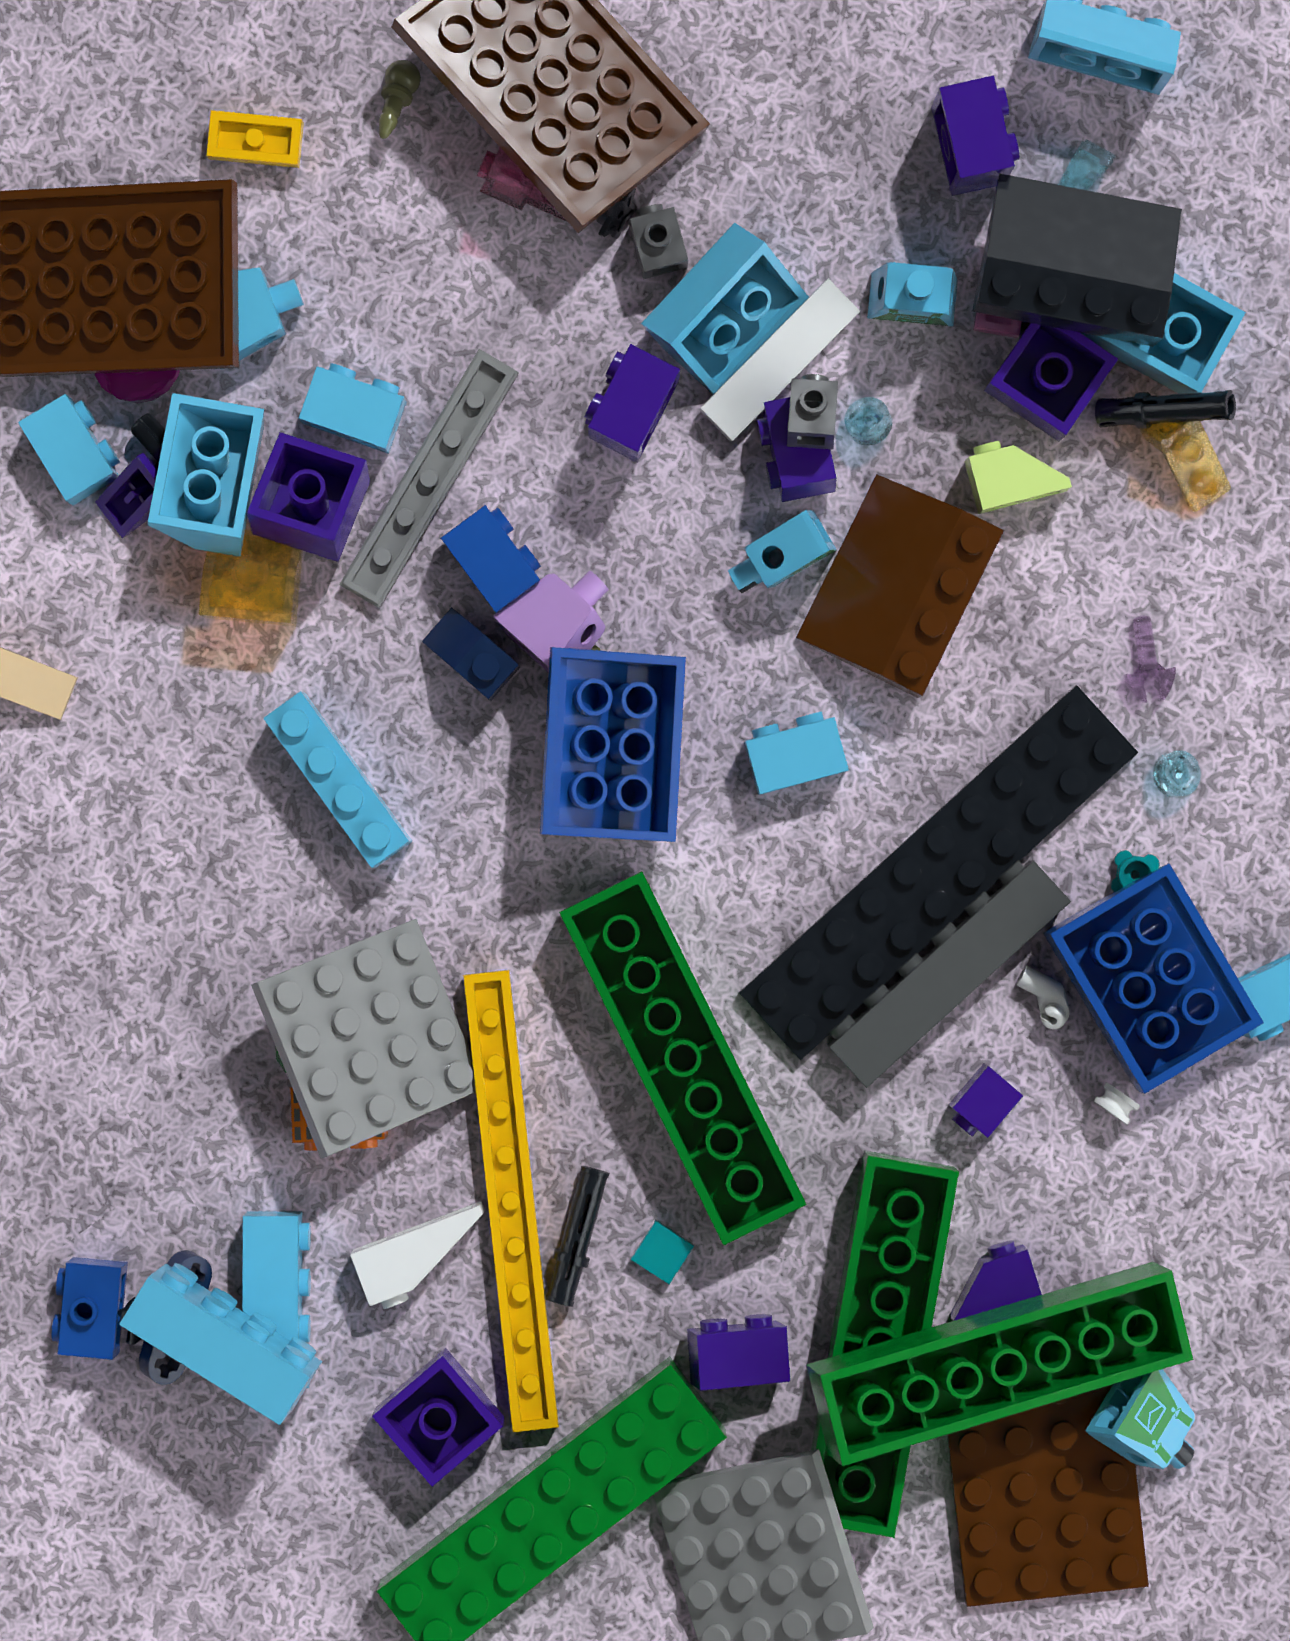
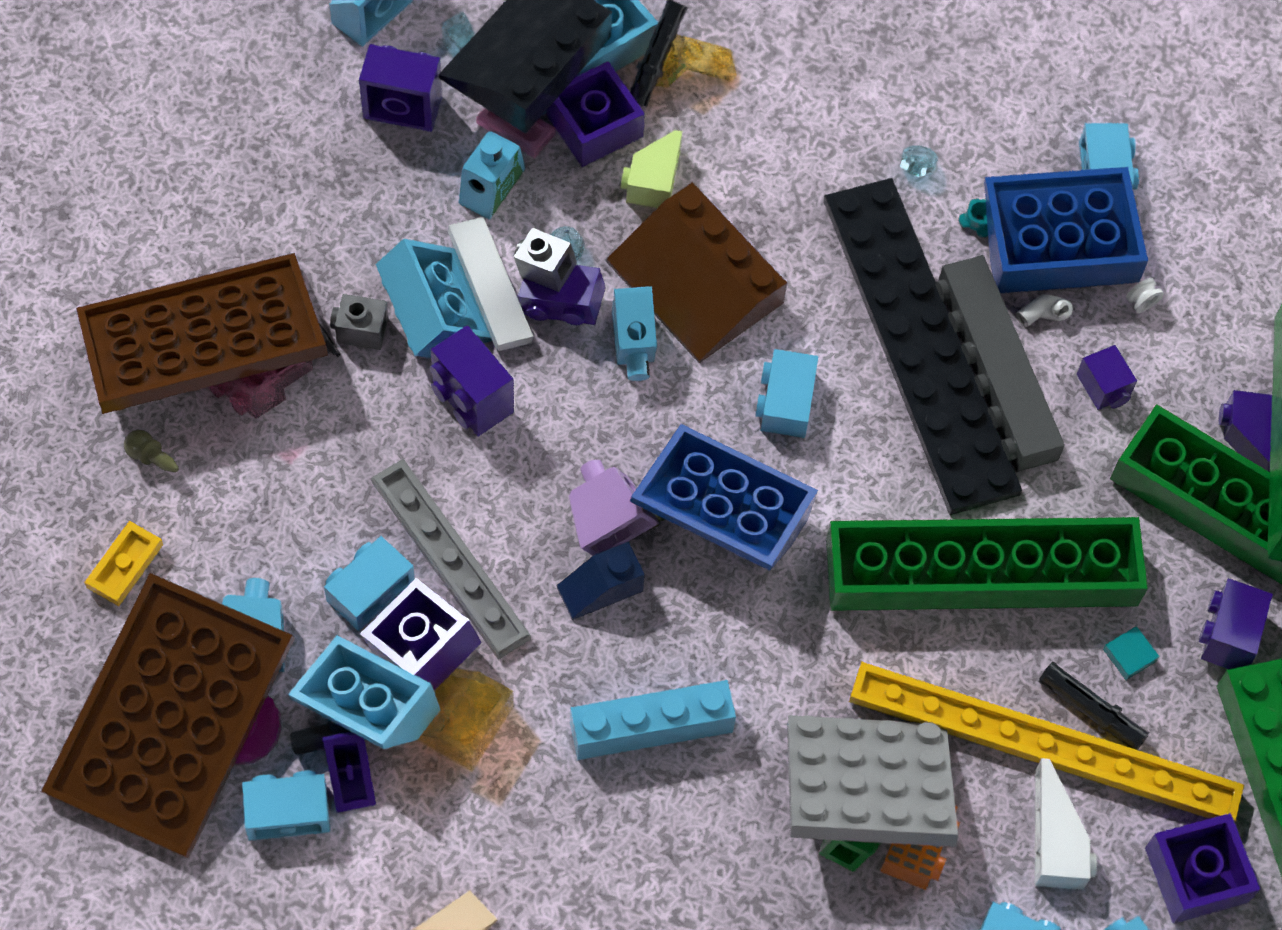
camera: 70 degrees left, 25 degrees down
blue brick [441,505,541,612] -> none
clear purple bar [1124,615,1176,703] -> none

